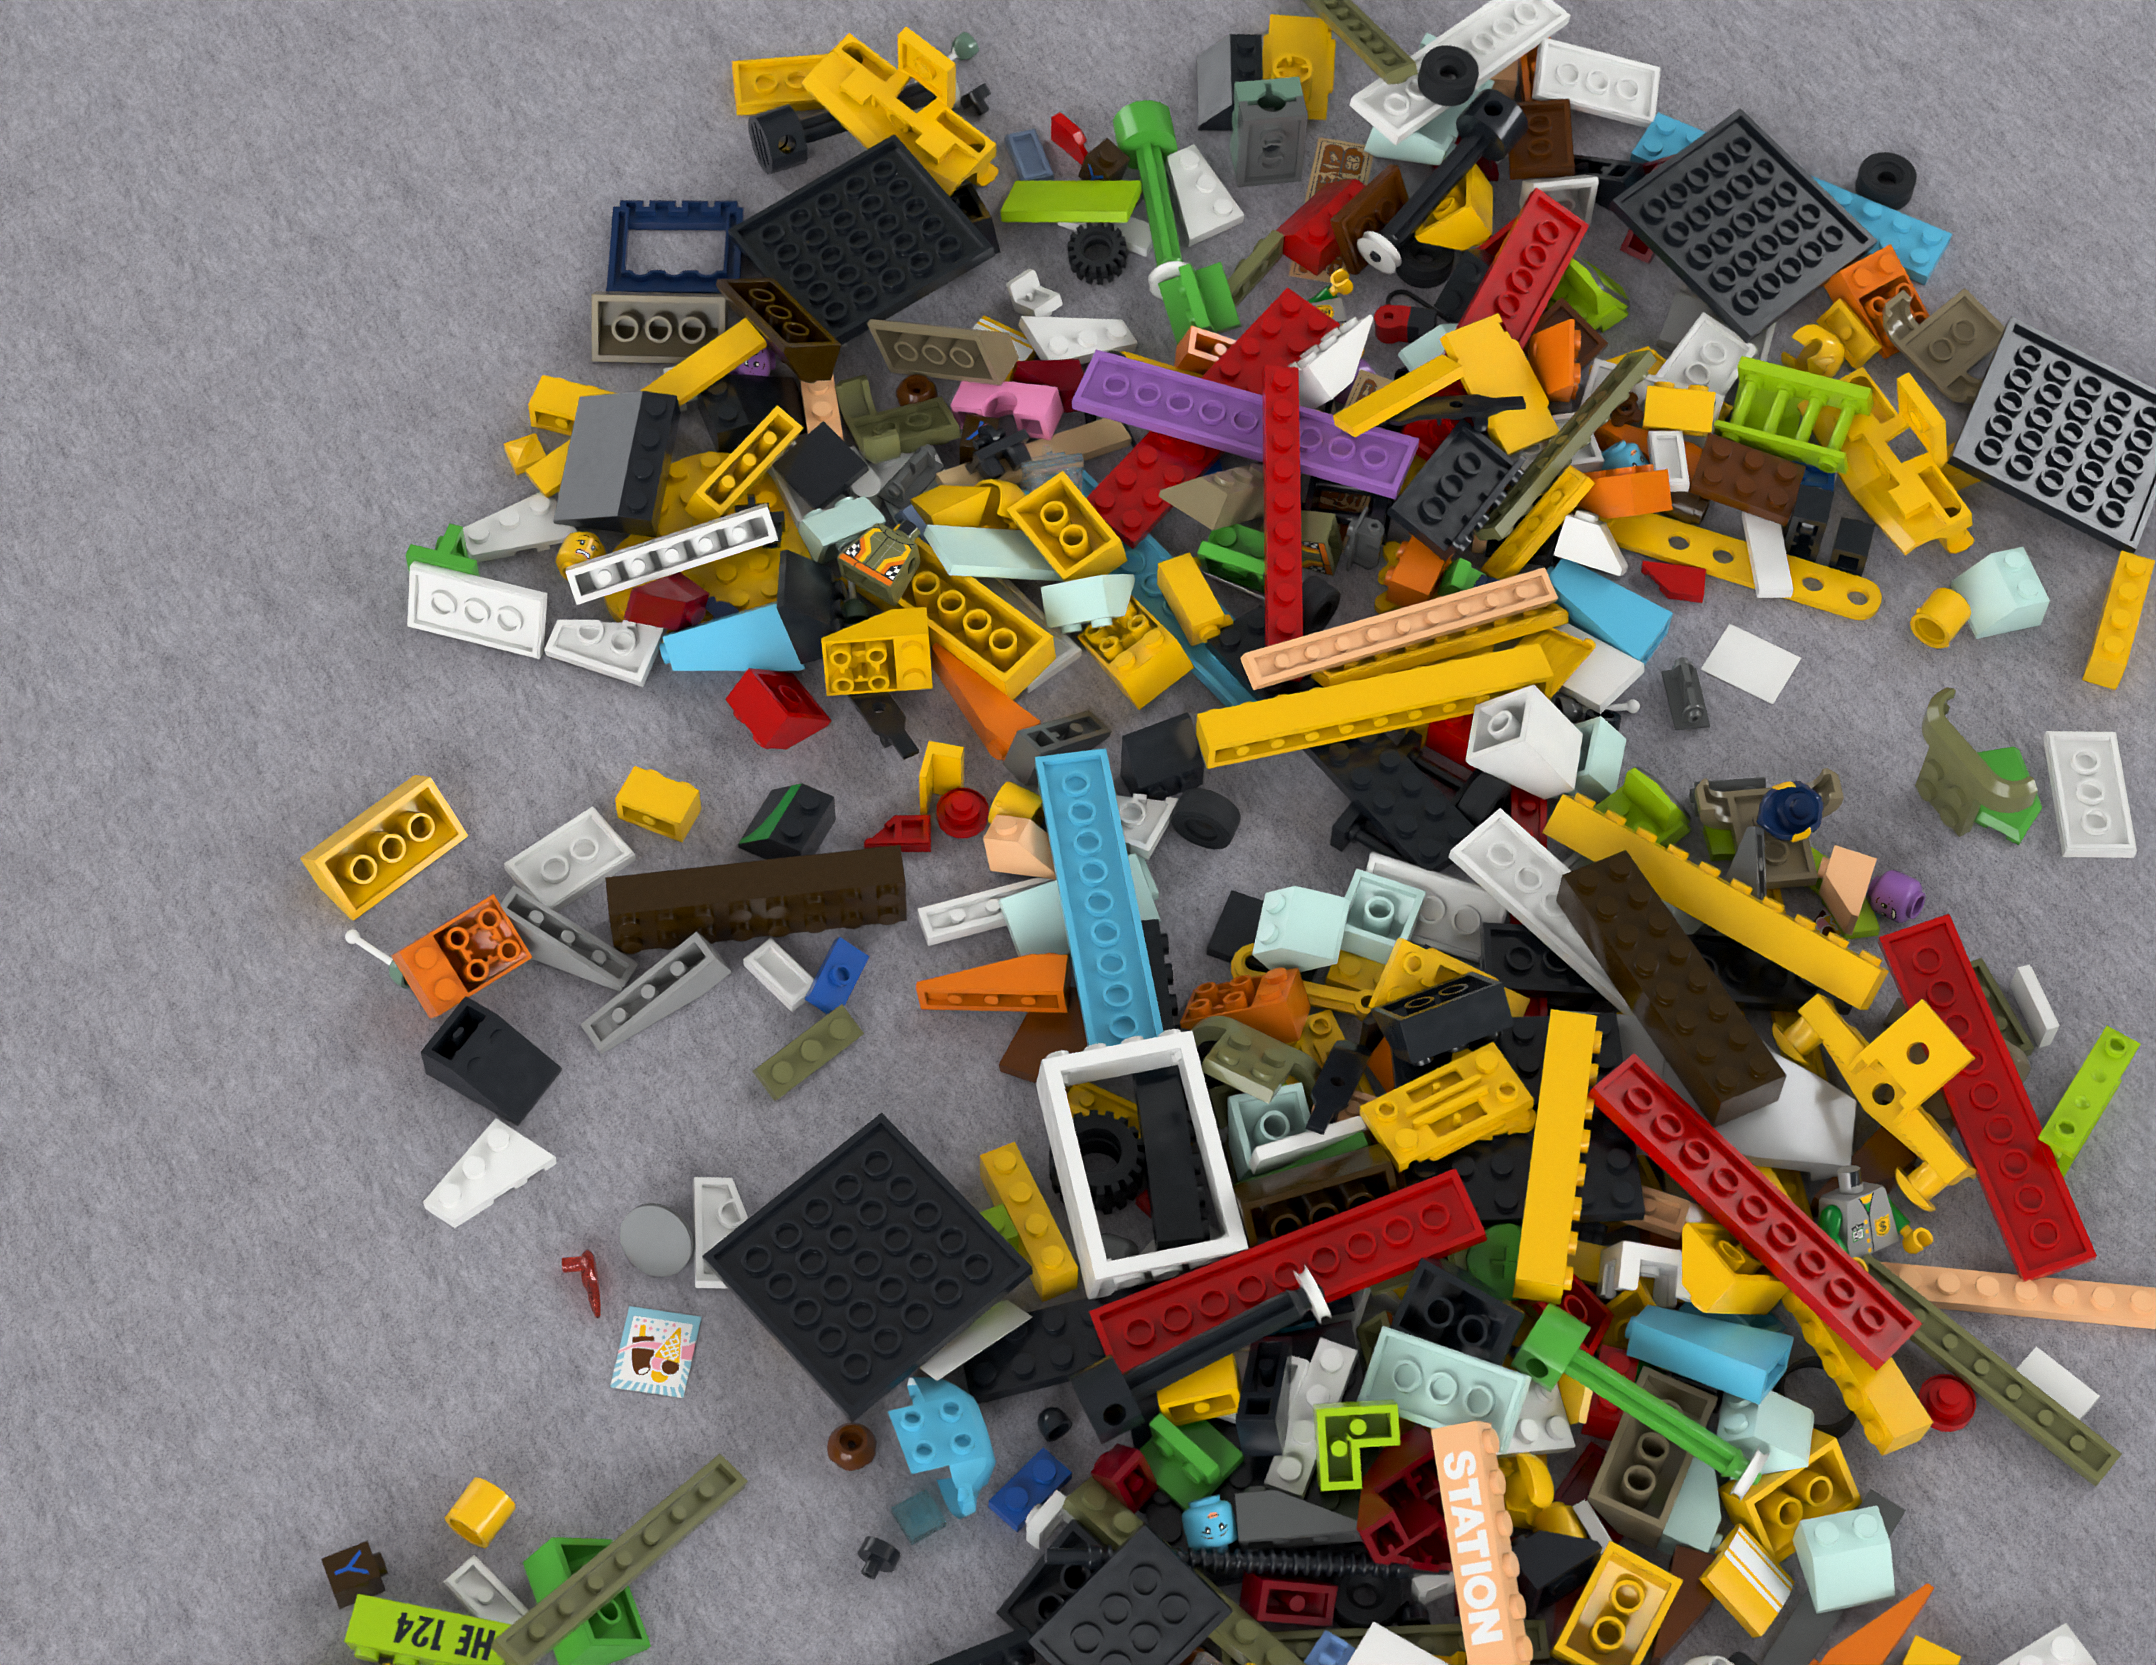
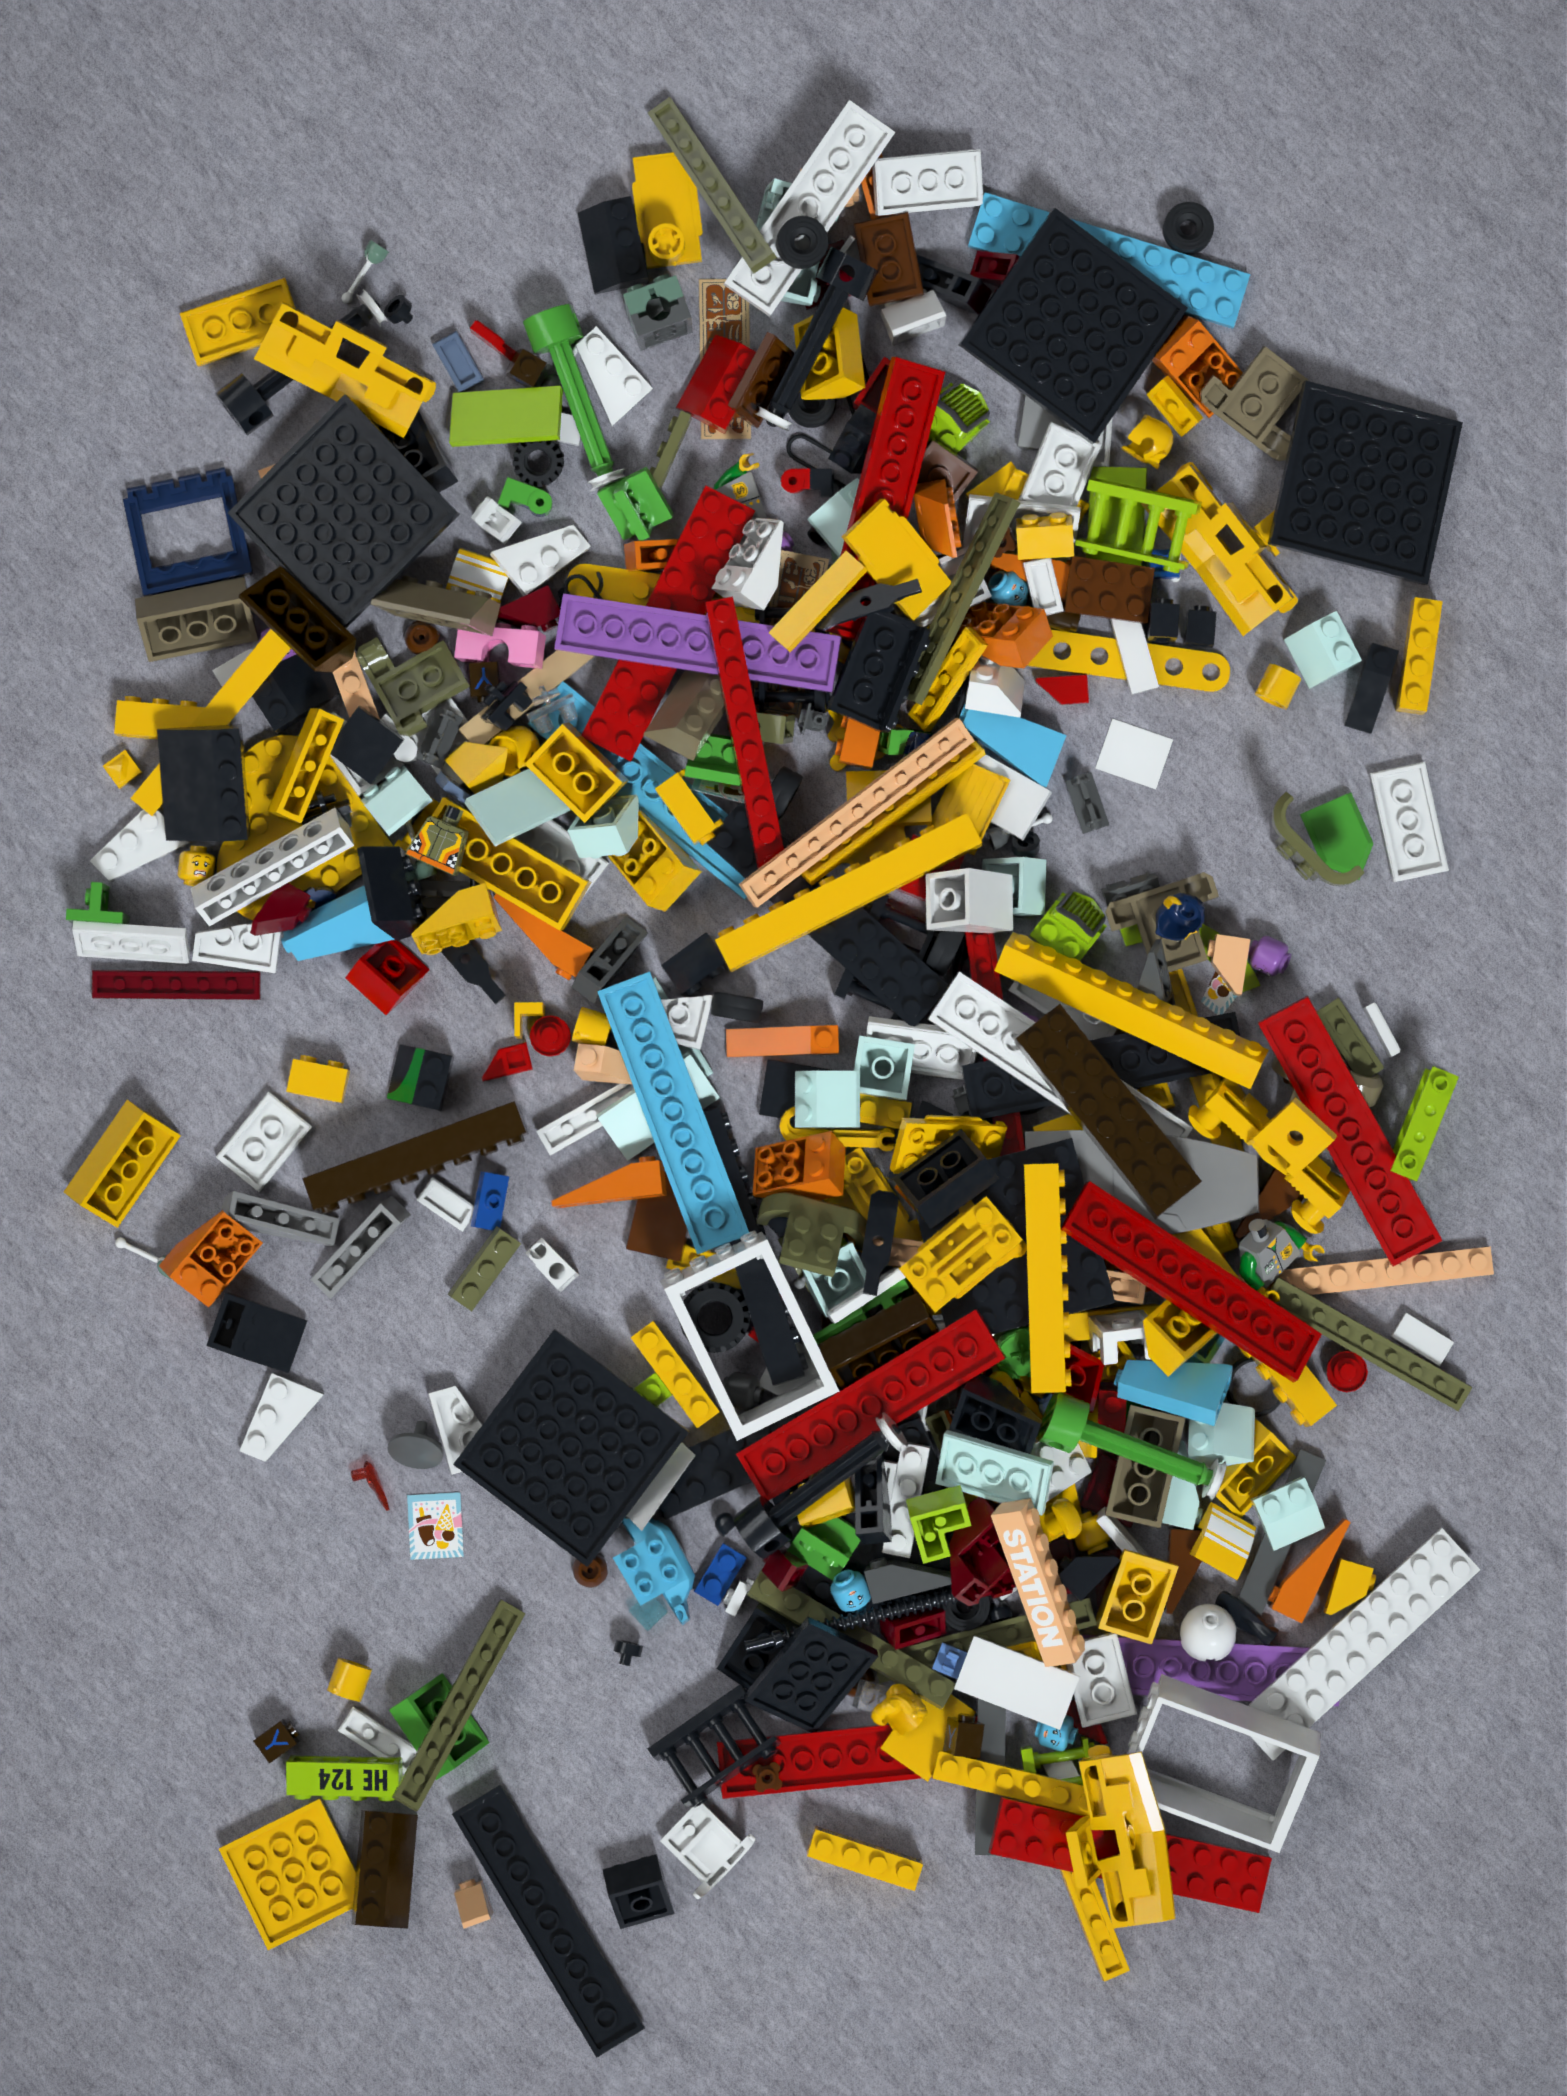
camera: 10 degrees left, 30 degrees up
none -> dark red tile [92,970,261,1000]
none -> bright green leg [498,477,553,517]
none -> white leg [525,1237,579,1292]
none -> orange slope [726,1025,839,1057]
none -> black slope [1344,643,1399,734]

